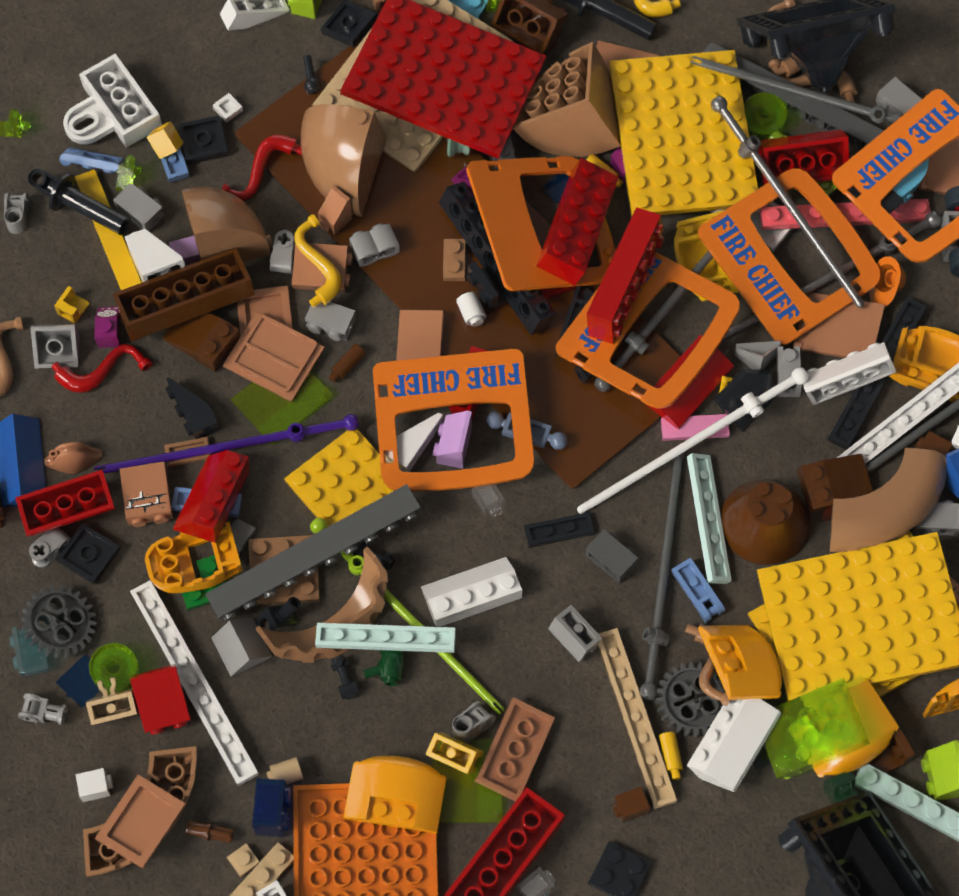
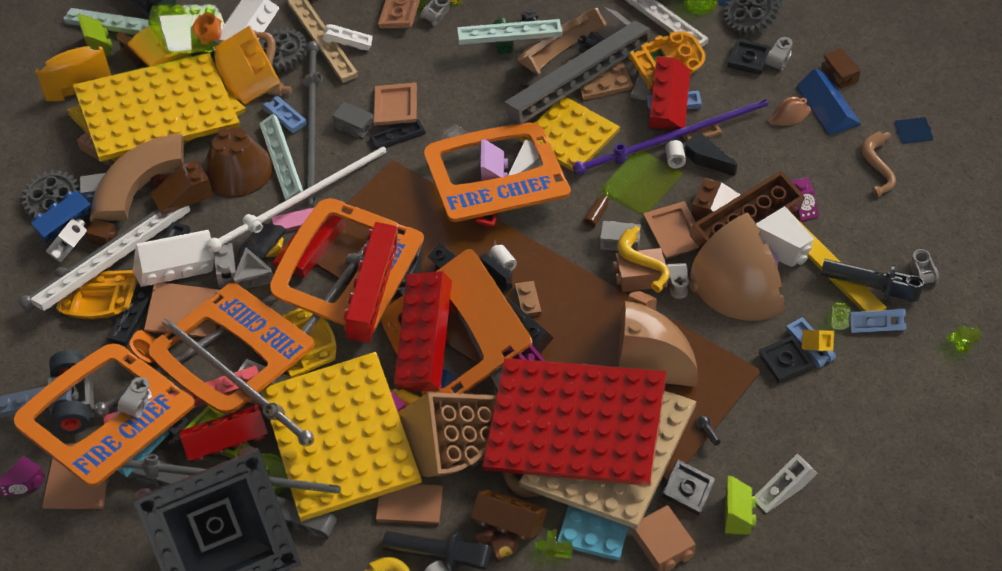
camera: 170 degrees right, 15 degrees down
red slope [15,470,115,537] -> none
light grey slope [30,324,80,368] -> none
red animal [51,344,153,393] -> none
yellow panel [54,286,89,324] -> none
white brick [63,54,162,148] -> none
light grey brick [113,183,165,231] -> none
nougat brick [120,462,173,527] -> none
white plate [213,93,243,123] -> none
red animal [221,134,302,200] -> none
nougat piece [223,312,325,402] -> none
lime bar [310,518,504,714] -> none
light grey brick [349,224,400,267] -> none
nougat tile [396,310,444,361] -> none
white slope [421,557,522,627] -> none
sand blue plate [486,411,567,450] -> none
light grey brick [548,605,602,662] -> none
yellow cylinder [659,732,683,780] -> none
light grey brick [875,77,922,116] -> none
none -> light grey piece [117,377,152,418]
none -> orange helmet [192,13,222,44]
none -> white plate [323,24,372,51]
none -> nougat piece [374,83,417,125]
none -> white brick [665,140,686,168]

